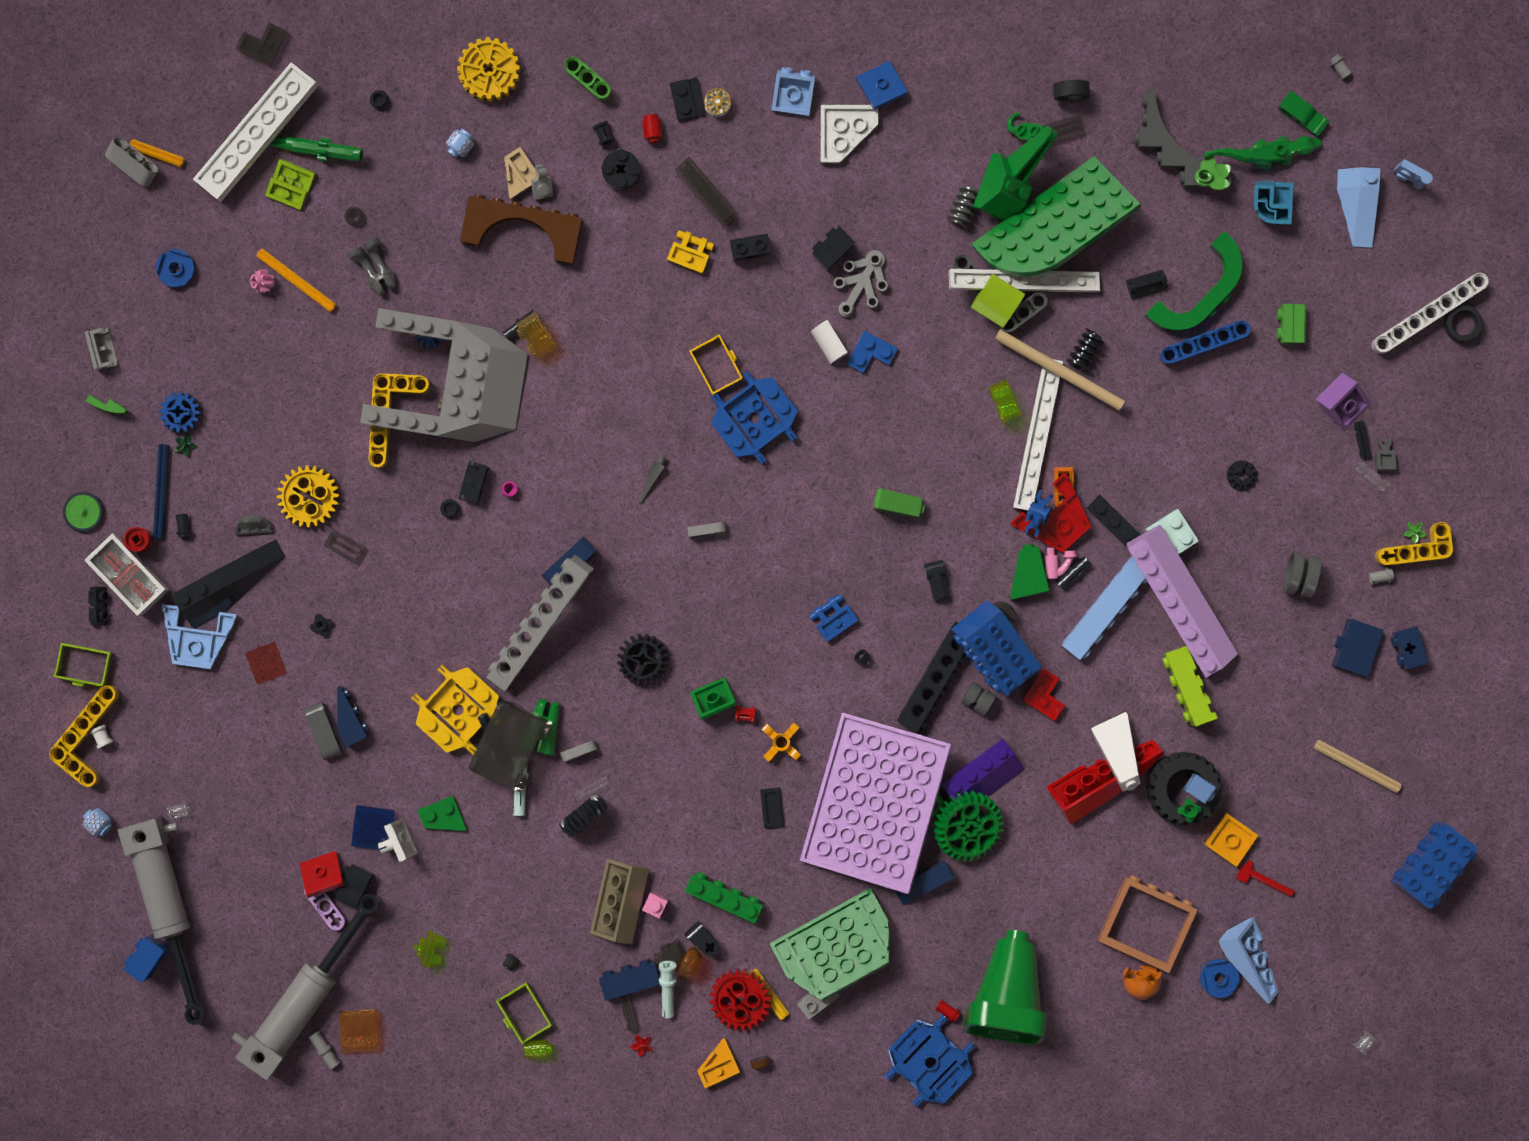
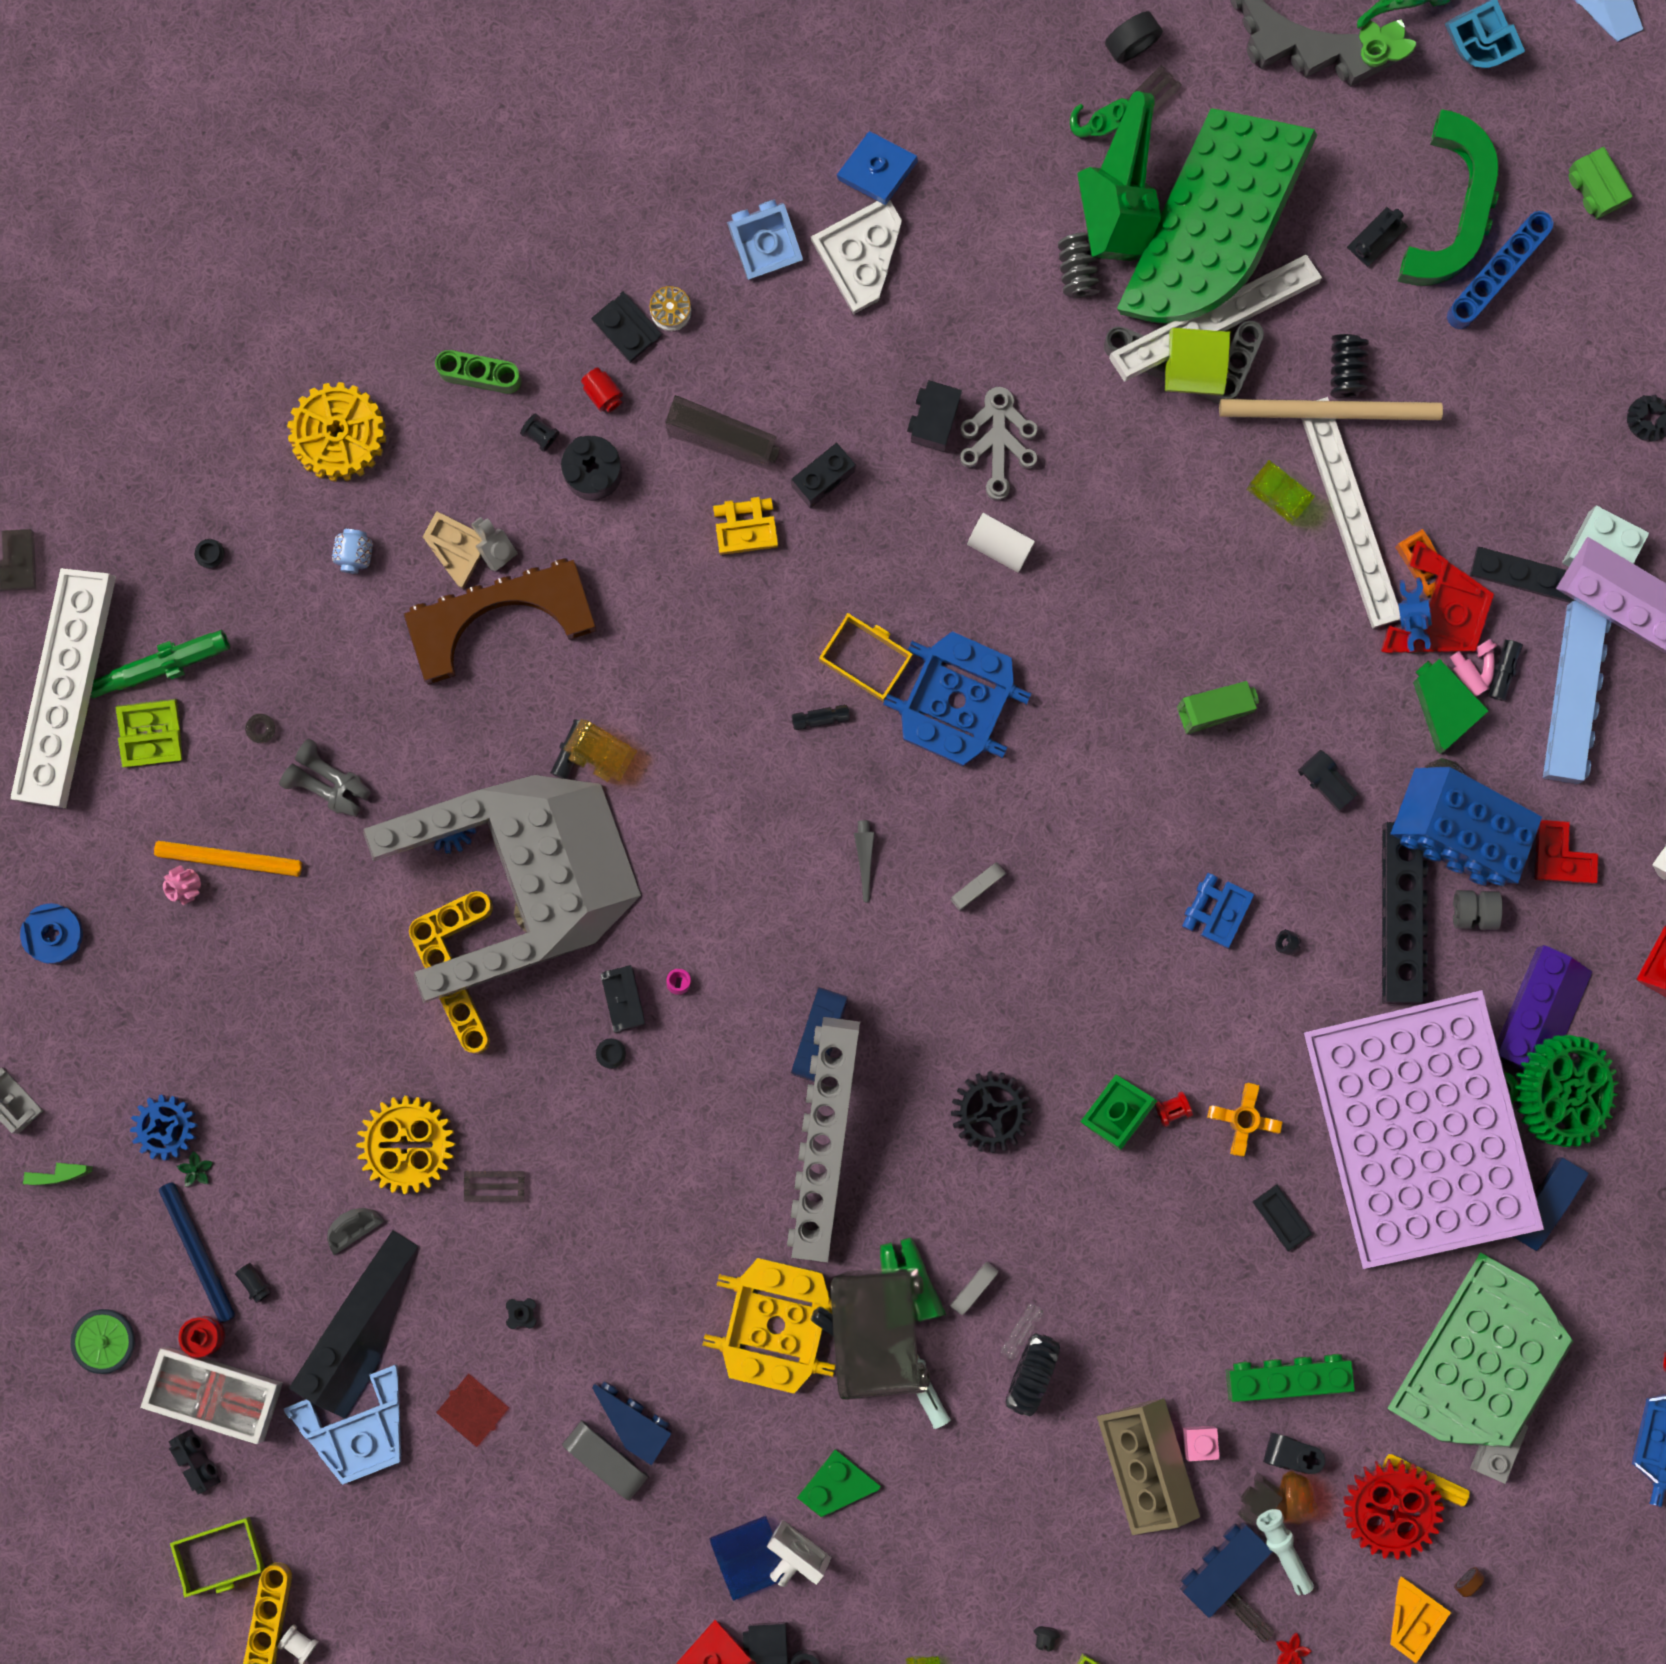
camera: 30 degrees left, 5 degrees down
blue plate [846,330,898,373] -> none
none -> black axle [792,704,850,730]

